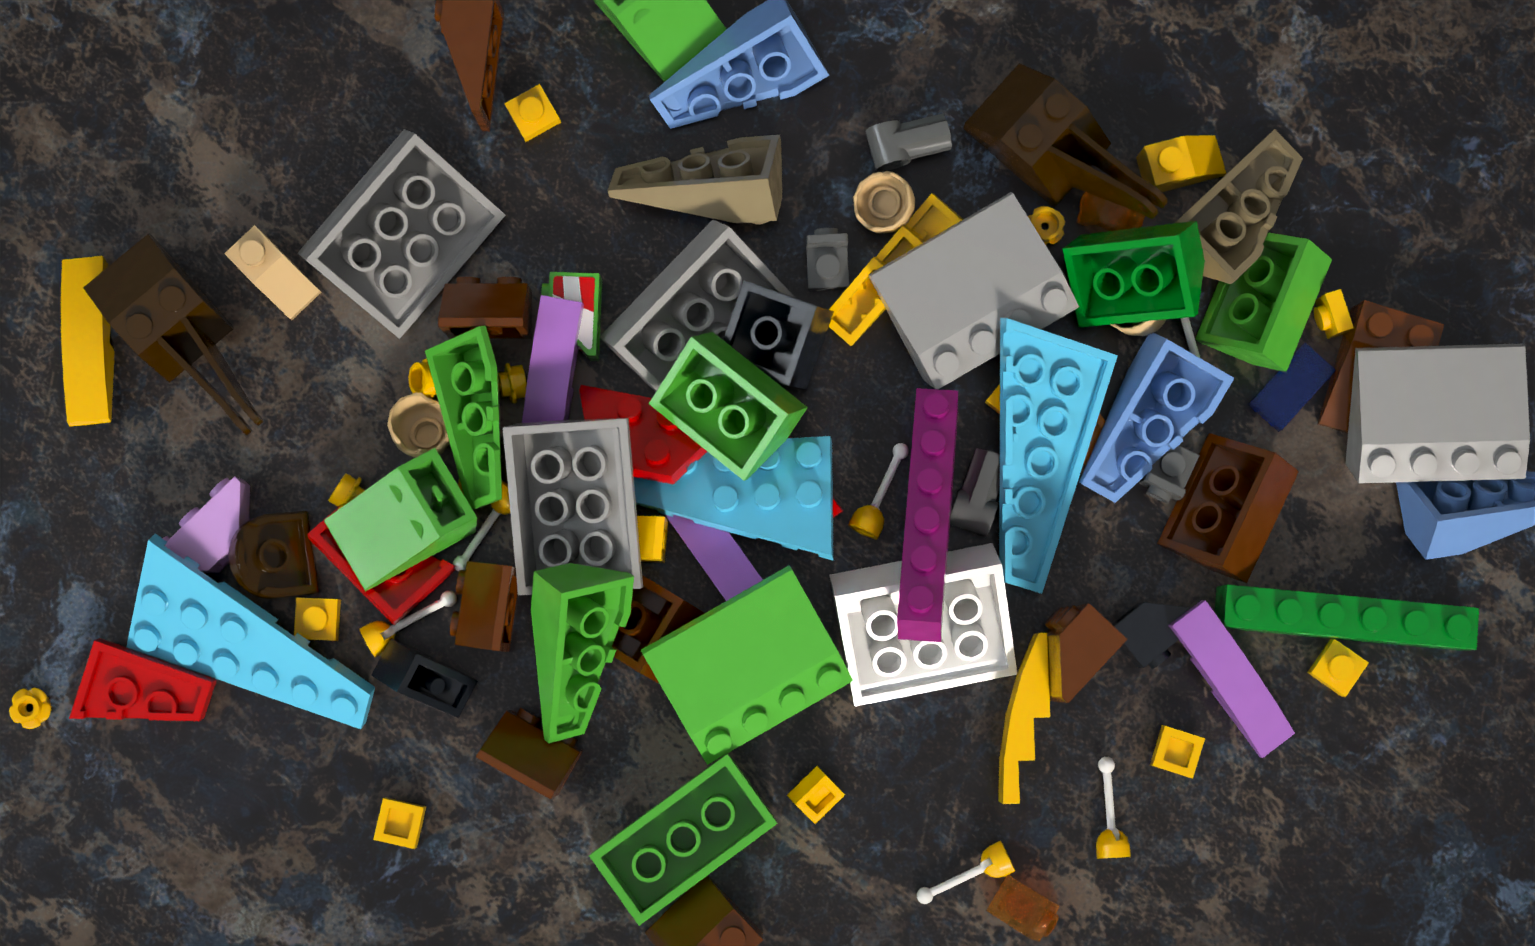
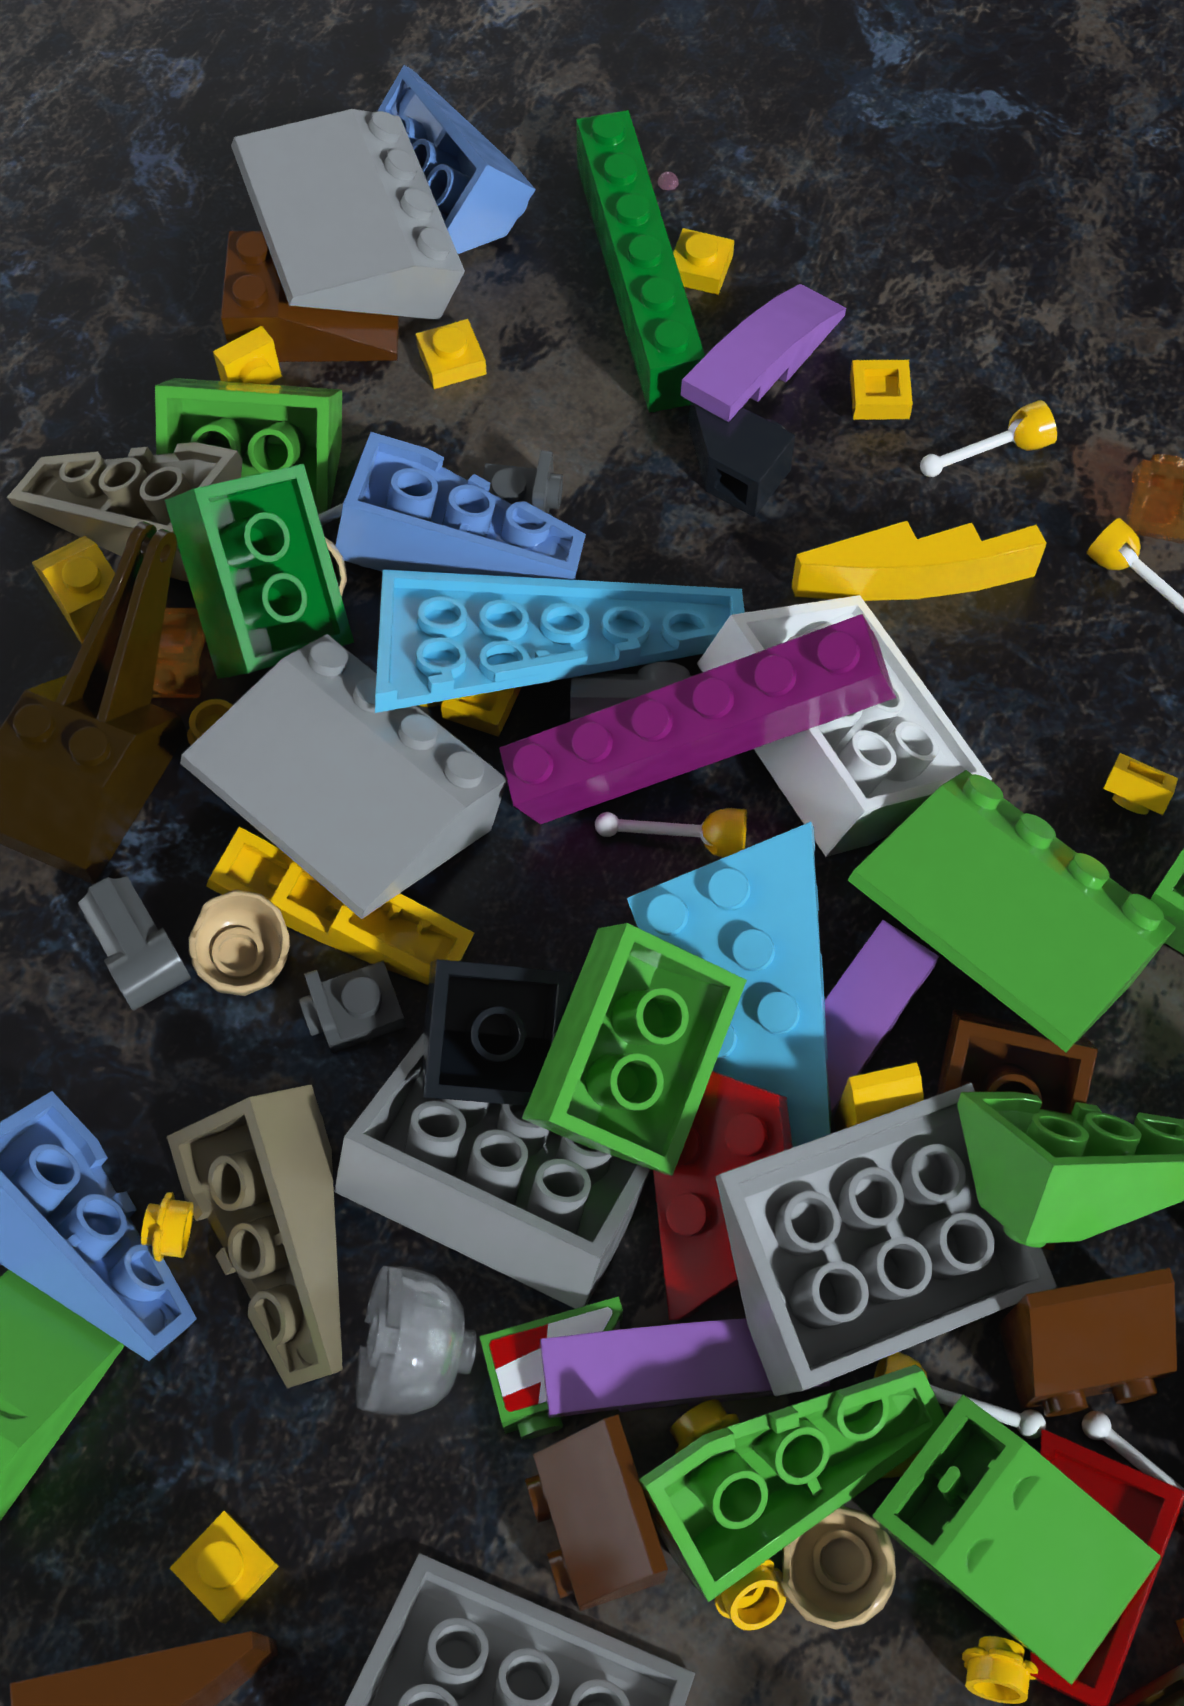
camera: 105 degrees left, 20 degrees down
reddish brown slope [1045,603,1127,703] -> none
reddish brown slope [1157,433,1299,583] -> none
clear blue tile [1248,343,1336,432] -> none
none -> yellow plate [141,1192,194,1262]
none -> clear cylinder [356,1266,477,1416]
none -> yellow plate [416,319,487,389]
none -> clear pink piece [658,171,678,190]

